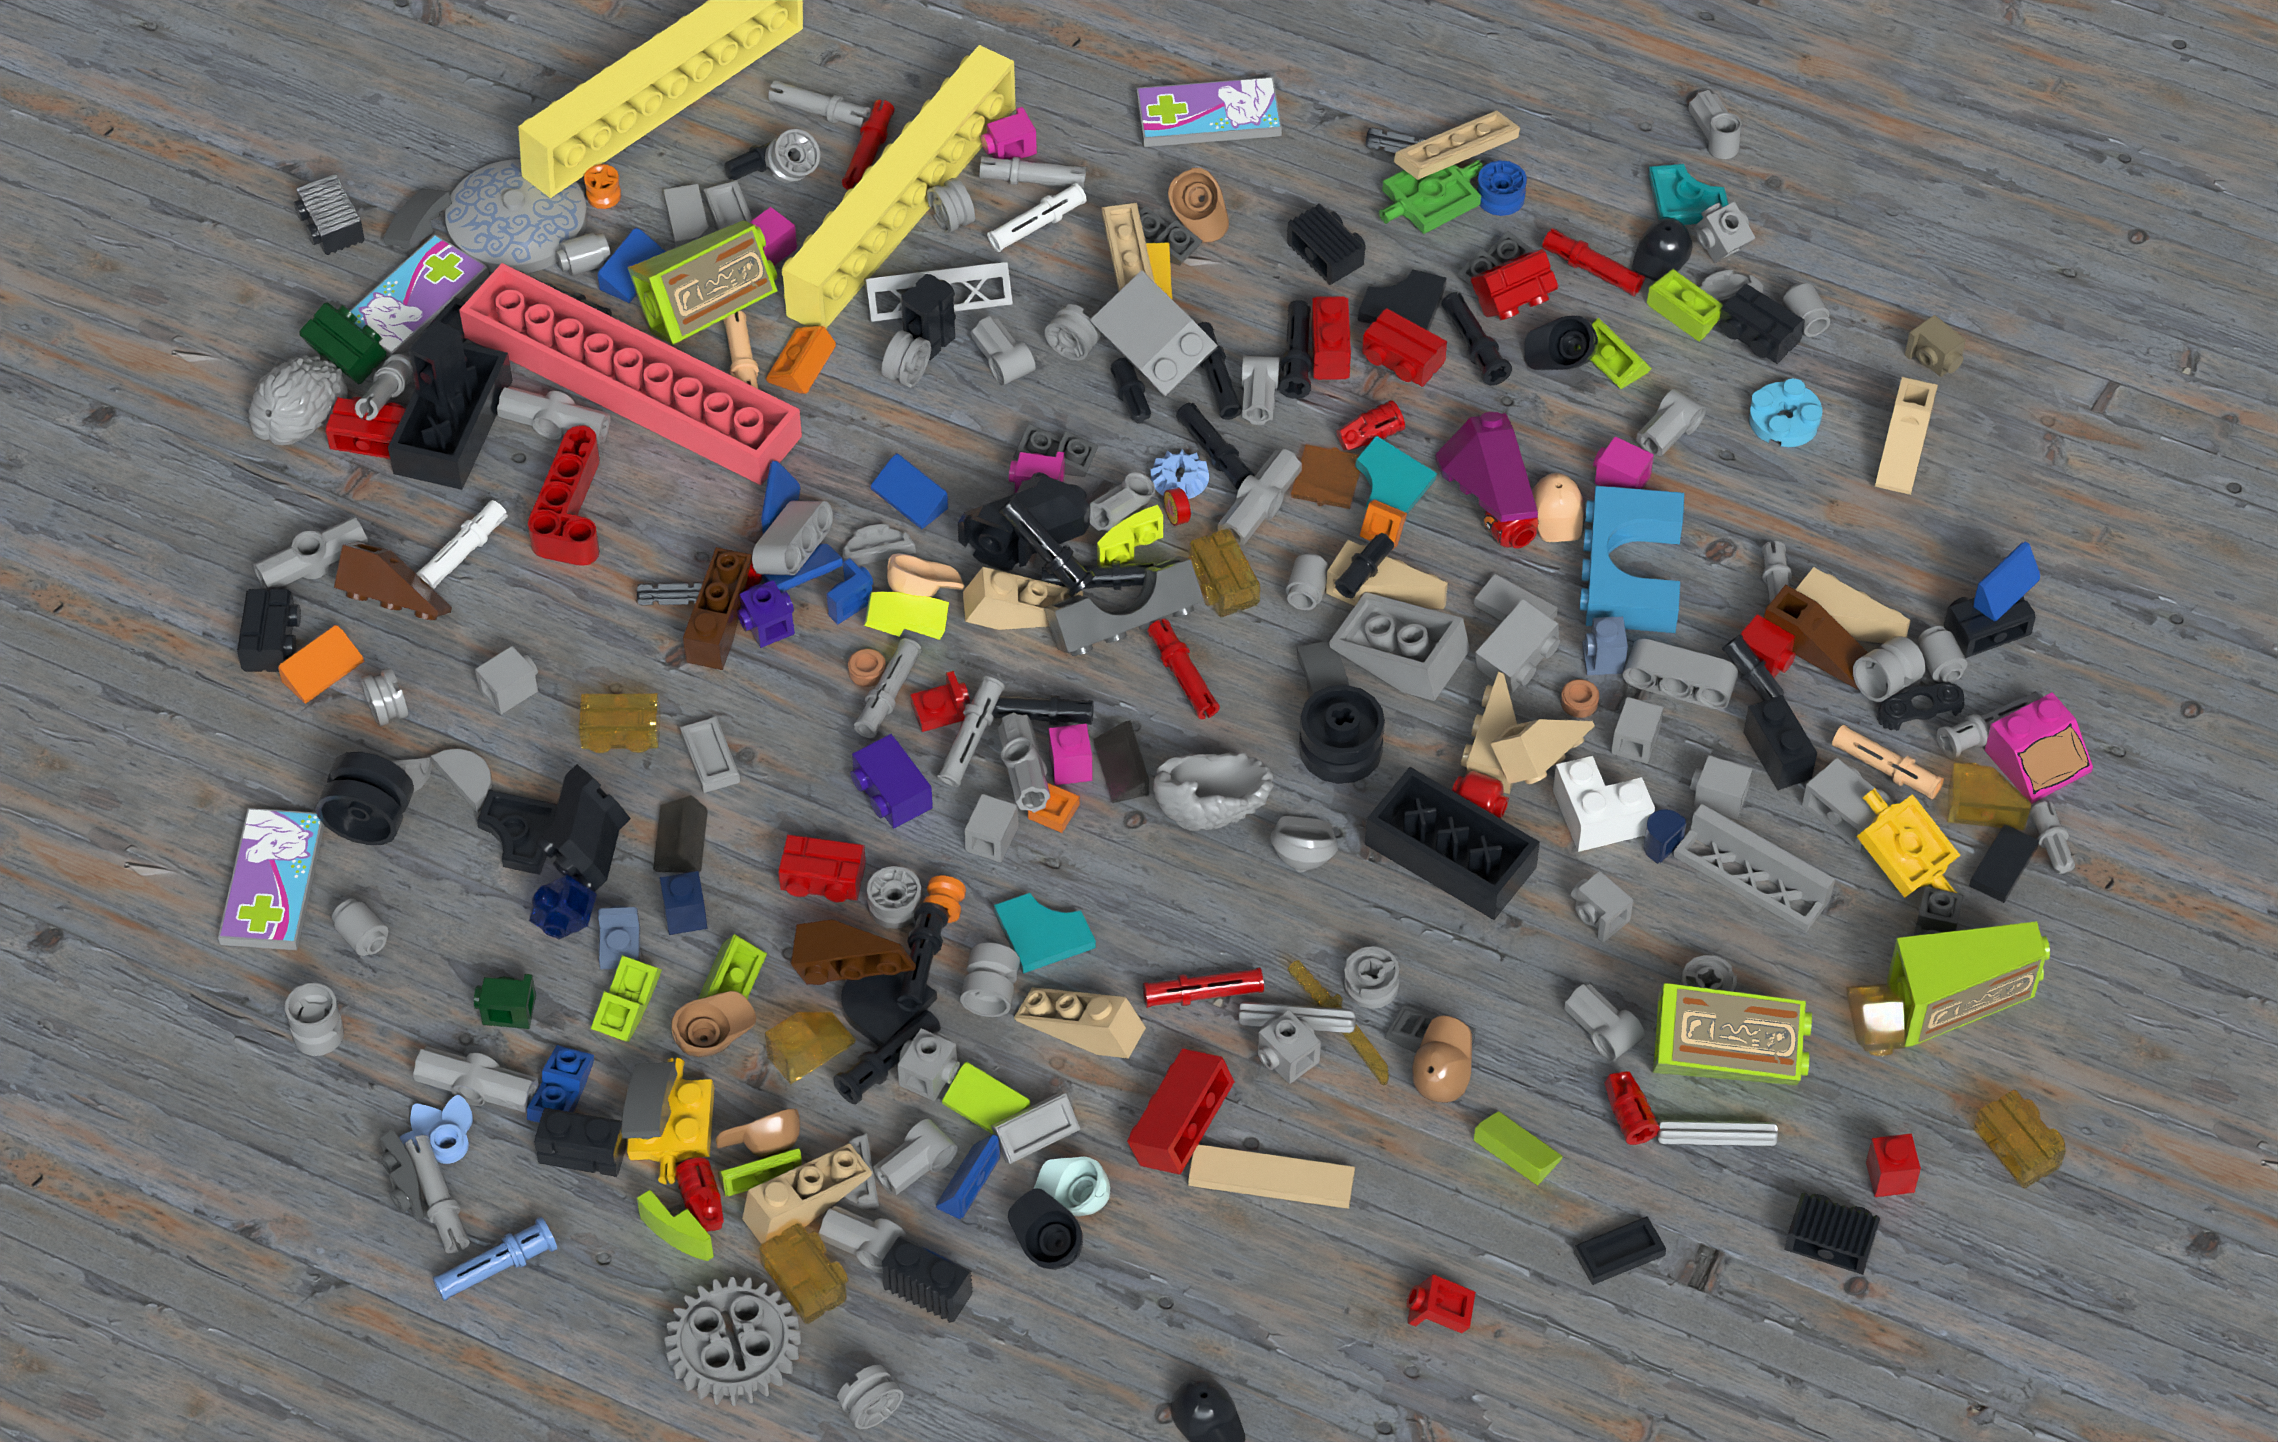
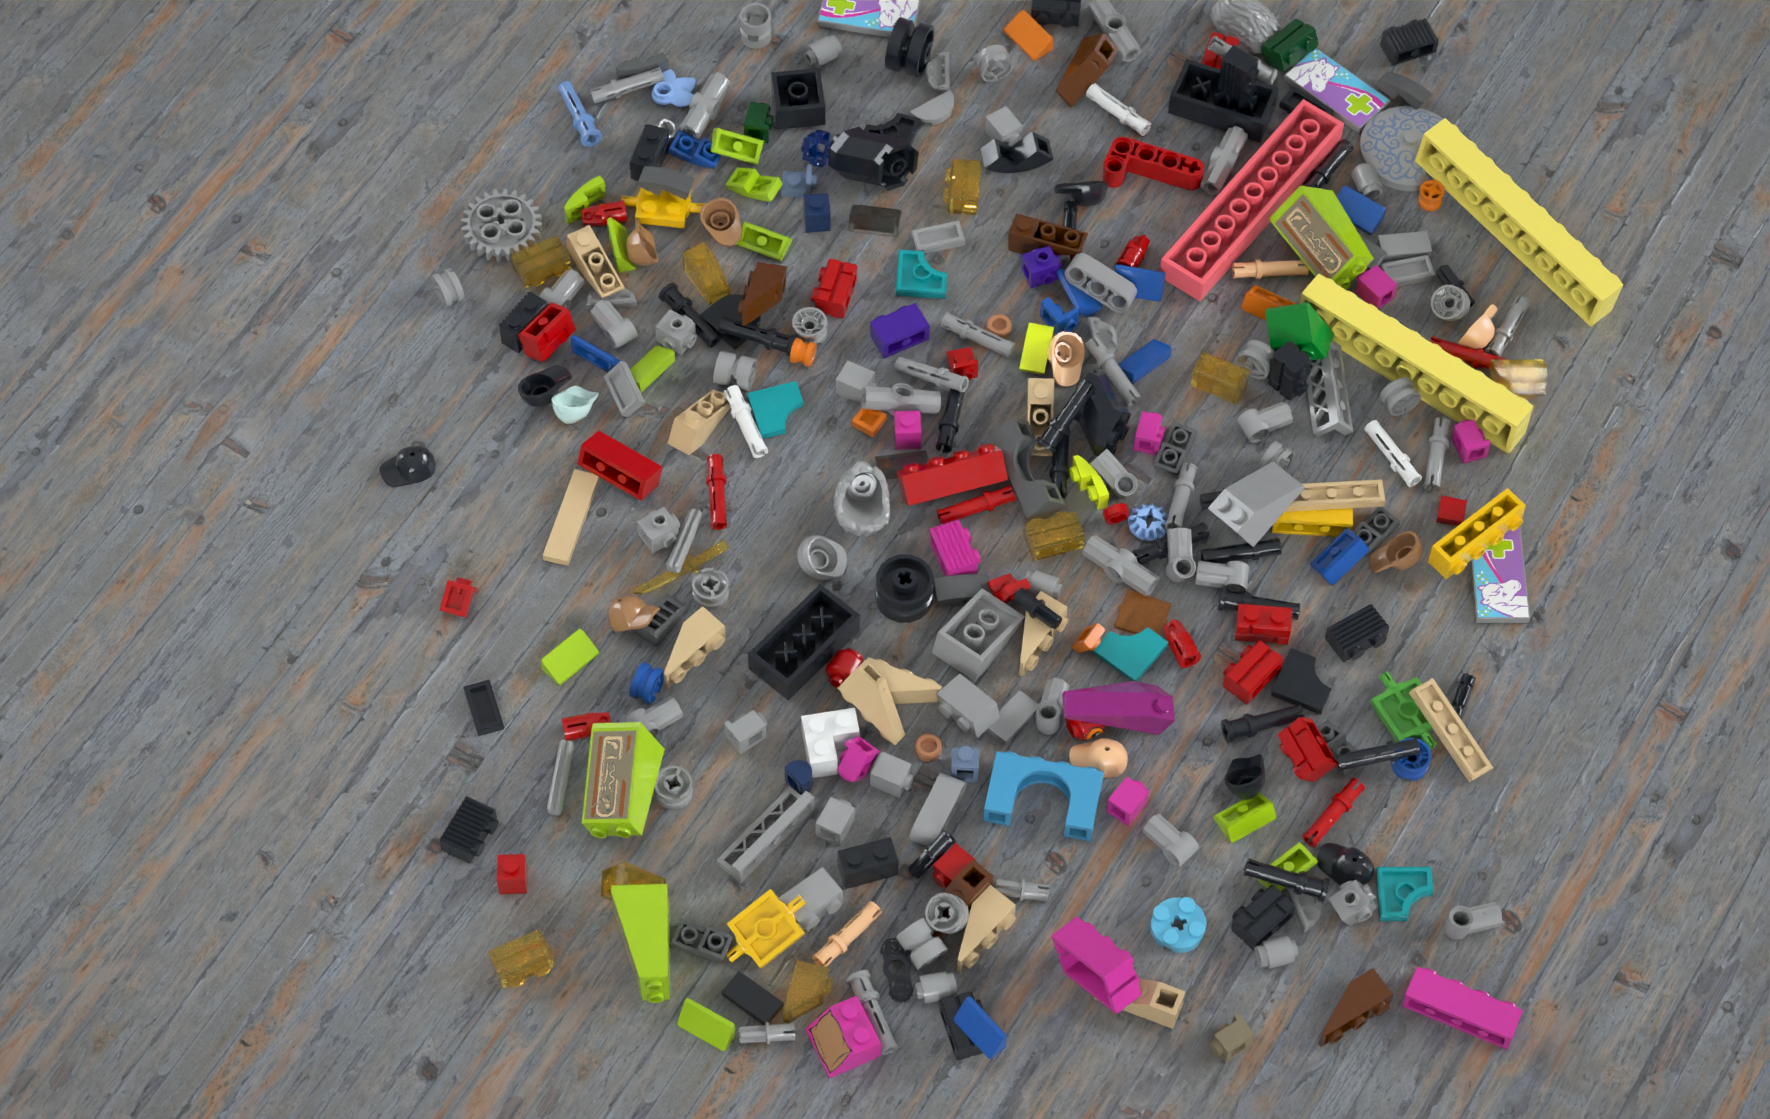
camera: 95 degrees right, 5 degrees up
none -> red brick [518,302,576,362]
none -> blue wheel [629,662,664,705]
none -> light grey hinge [656,119,676,139]
none -> tan slope [664,606,726,688]
none -> lime slope [678,998,735,1051]
none -> lime slope [710,128,764,165]
none -> white pin [724,385,768,458]
none -> black brick [771,68,826,129]
none -> dark pink brick [837,736,880,782]
none -> teal tile [895,250,947,299]
none -> red brick [896,444,1008,506]
none -> light grey wheel [925,893,969,934]
none -> dark pink brick [929,520,981,576]
none -> black brick [980,131,1053,173]
none -> red bracket [988,573,1031,603]
none -> light grey piece [1036,678,1070,735]
none -> dark pink piece [1051,916,1142,1014]
none -> black cap [1055,181,1108,206]
none -> light grey pin [1085,336,1141,406]
none -> red hinge [1114,235,1150,268]
none -> light grey pin [1165,462,1197,530]
none -> light grey piece [1166,528,1196,582]
none -> clear yellow brick [1191,352,1250,405]
none -> black pin [1243,858,1330,902]
none -> green slope [1265,302,1334,360]
none -> blue slope [1310,528,1369,585]
none -> reddish brown slope [1319,968,1393,1047]
none -> black pin [1336,738,1420,771]
none -> dark pink brick [1402,967,1523,1050]
none -> yellow brick [1428,488,1526,579]
none -> red tile [1436,495,1467,526]
none -> light nougat cap [1458,304,1497,350]
none -> clear yellow brick [1490,359,1547,399]

